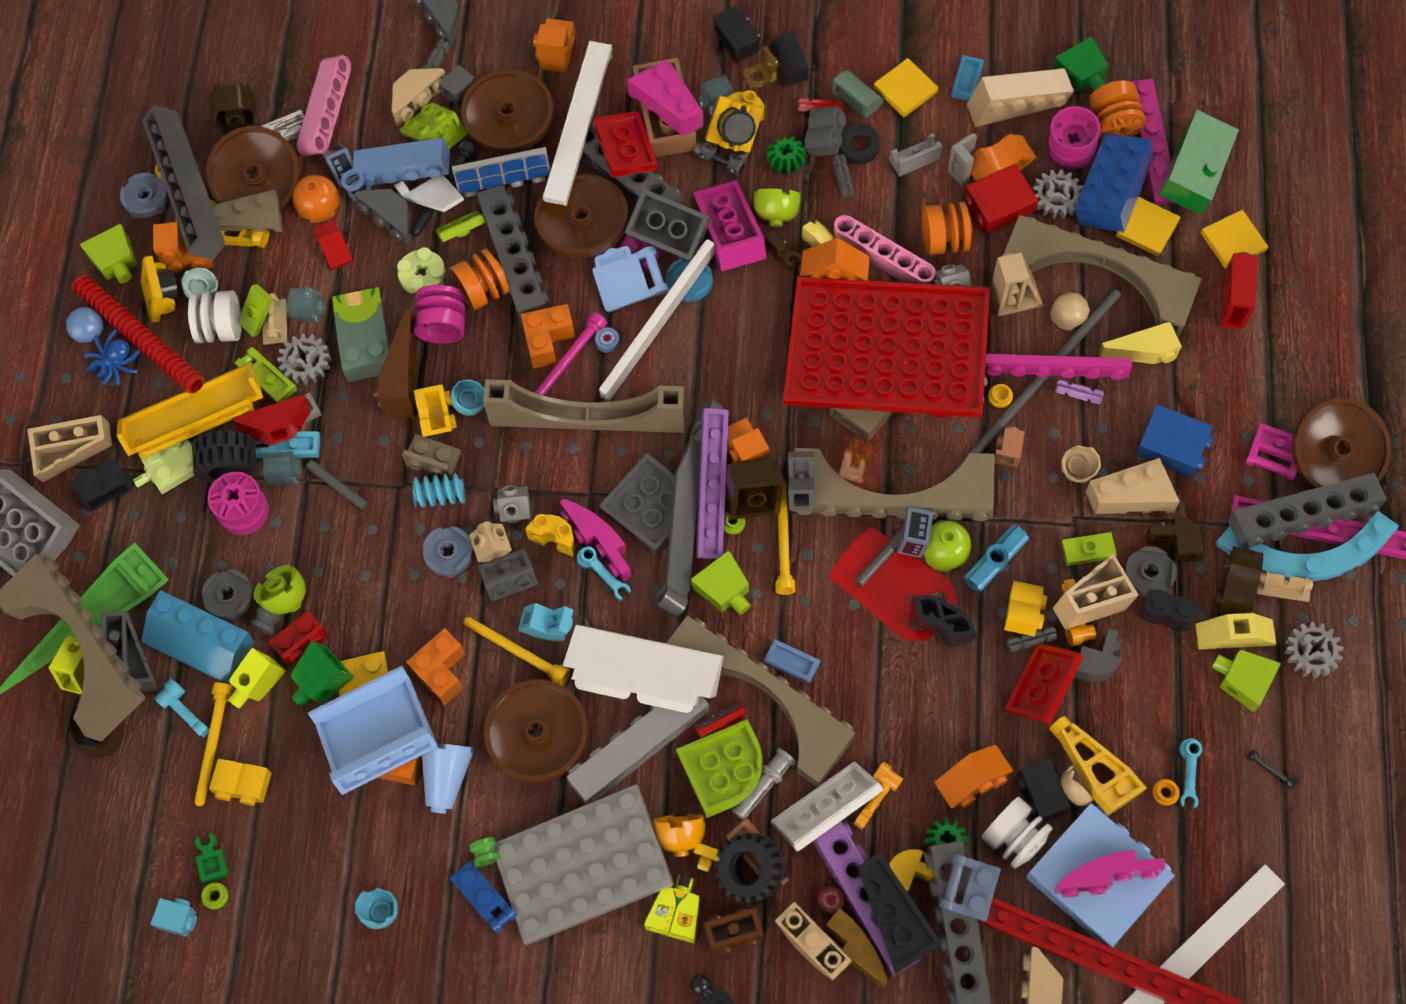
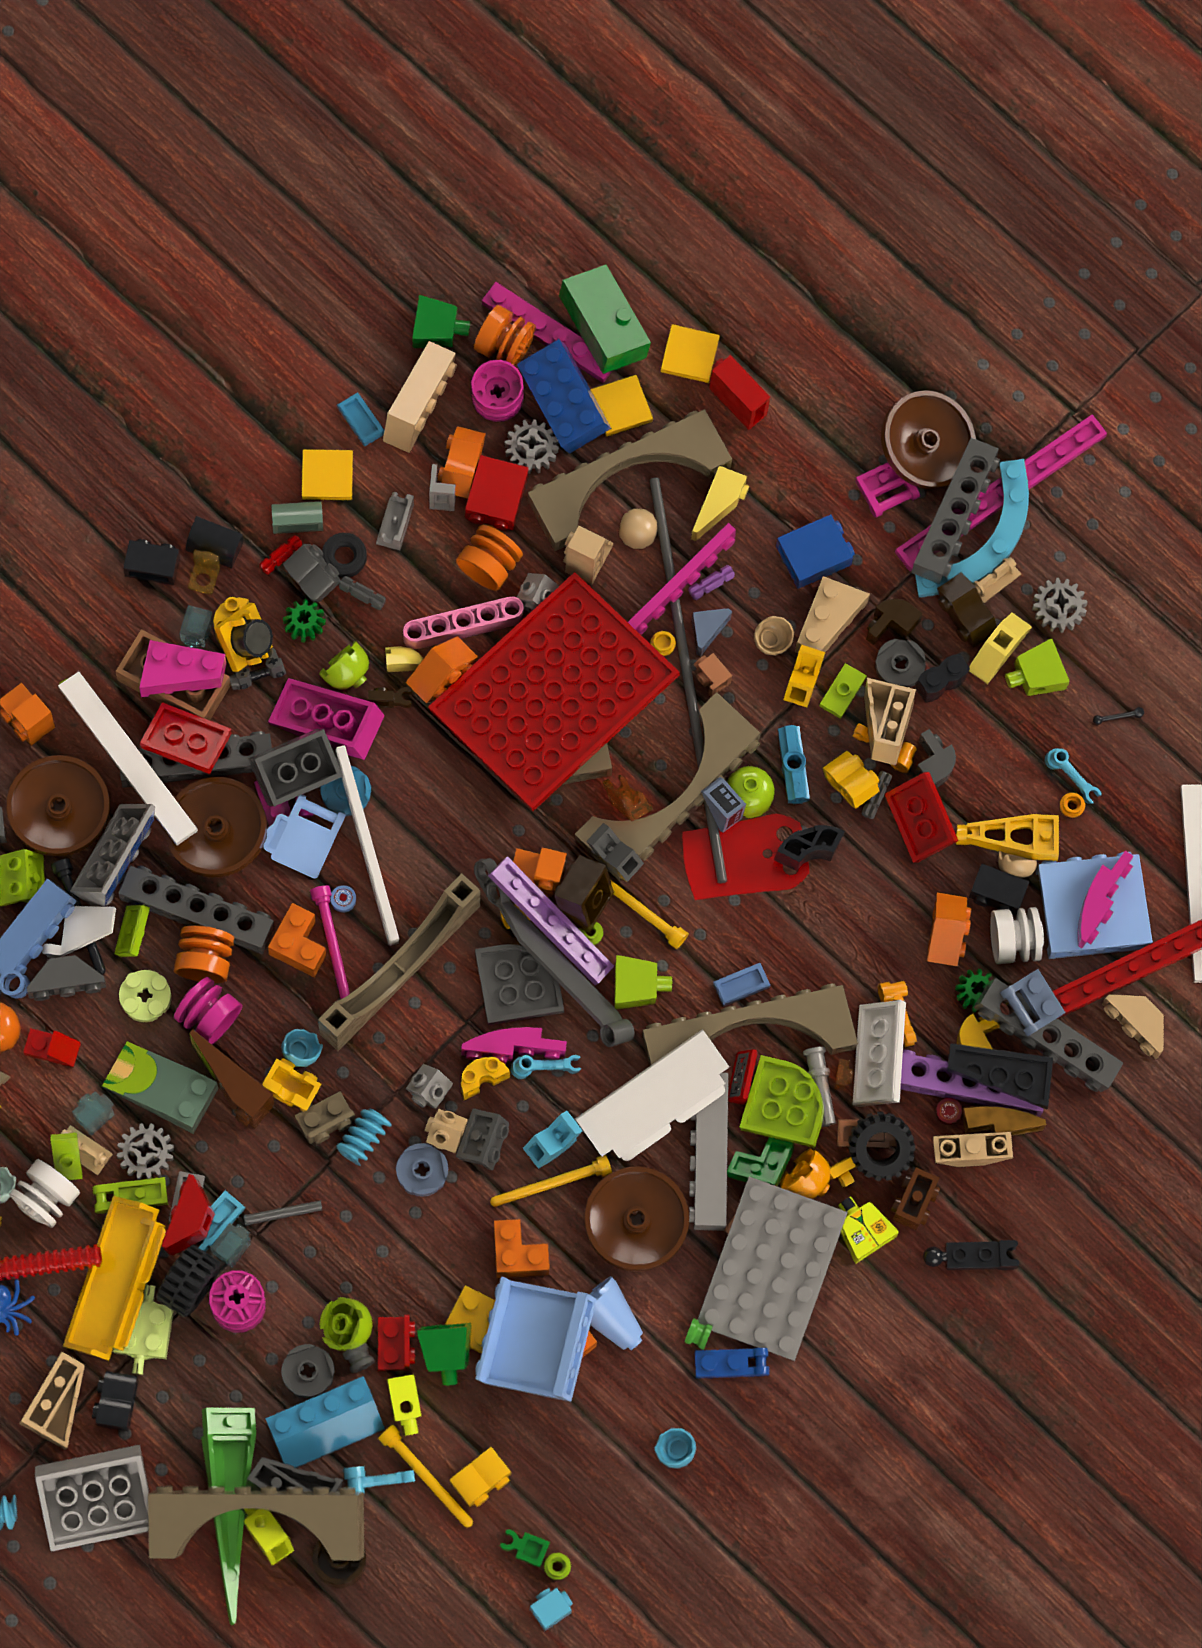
camera: 60 degrees left, 5 degrees up
none -> sand blue slope [692,608,732,657]
none -> green plate [727,1137,795,1187]
none -> yellow brick [783,644,825,708]
none -> clear orange plate [834,1059,853,1091]

